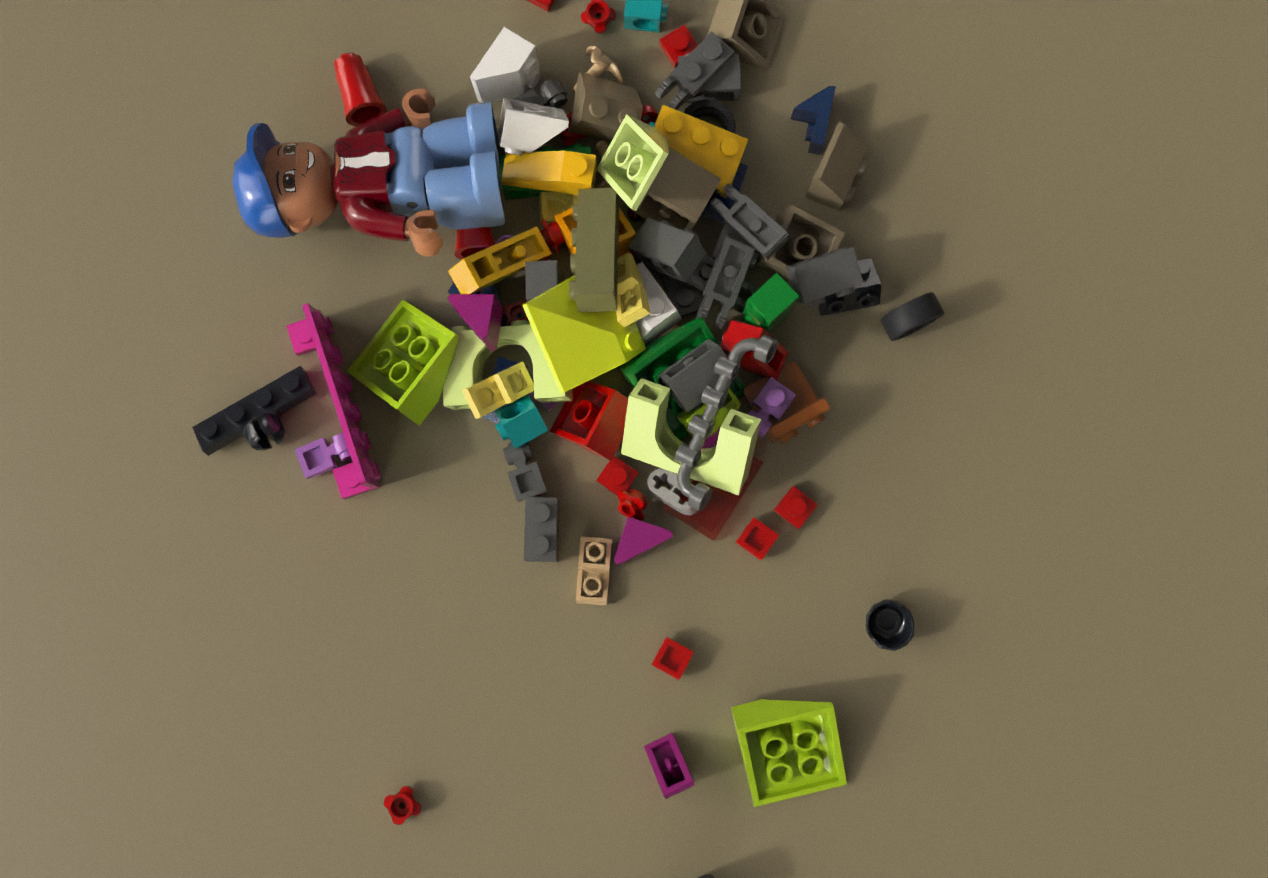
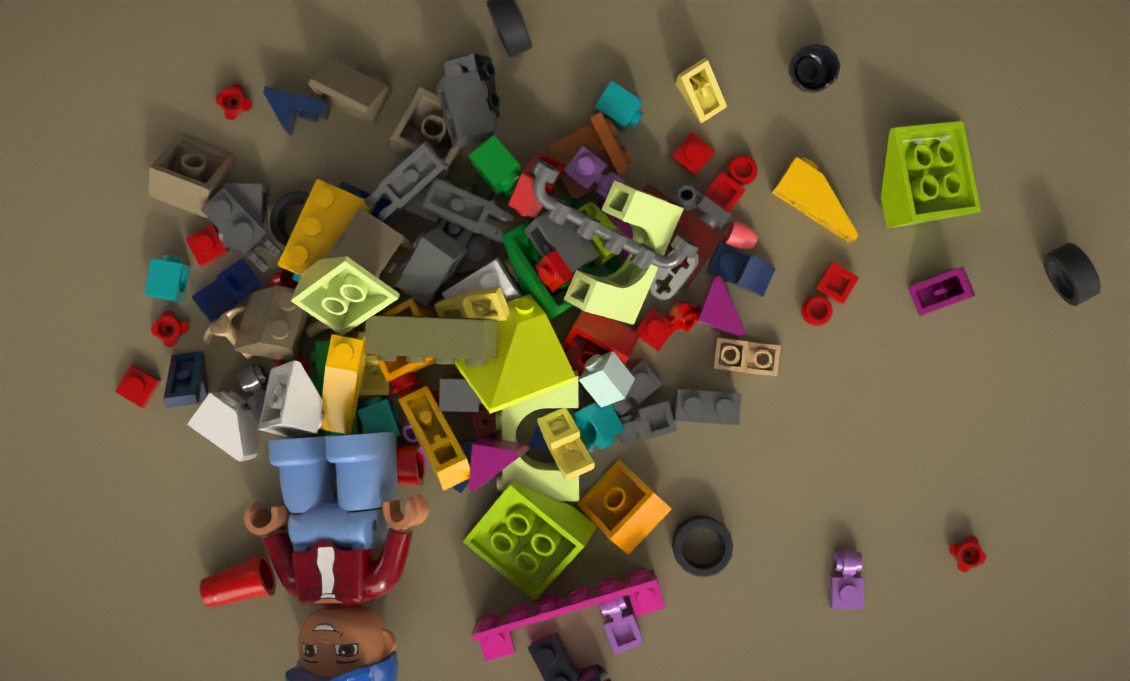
camera: 85 degrees left, 5 degrees up
none -> dark blue slope [163,351,208,407]
none -> clear blue slope [192,258,261,323]
none -> red plate [215,84,253,121]
none -> teal brick [357,395,403,436]
none -> red plate [535,250,574,292]
none -> light orange slope [577,459,671,555]
none -> light aqua brick [579,351,635,407]
none -> teal brick [594,81,644,133]
none -> dark grey plate [612,360,663,418]
none -> black tyre [672,515,733,577]
none -> dark grey plate [674,183,730,230]
none -> light yellow slope [675,58,727,123]
none -> dark blue slope [706,243,776,297]
none -> coral hose [724,220,758,249]
none -> red plate [726,155,758,186]
none -> yellow slope [771,157,858,243]
none -> red plate [801,295,833,326]
none -> medium lavender plate [830,549,864,609]

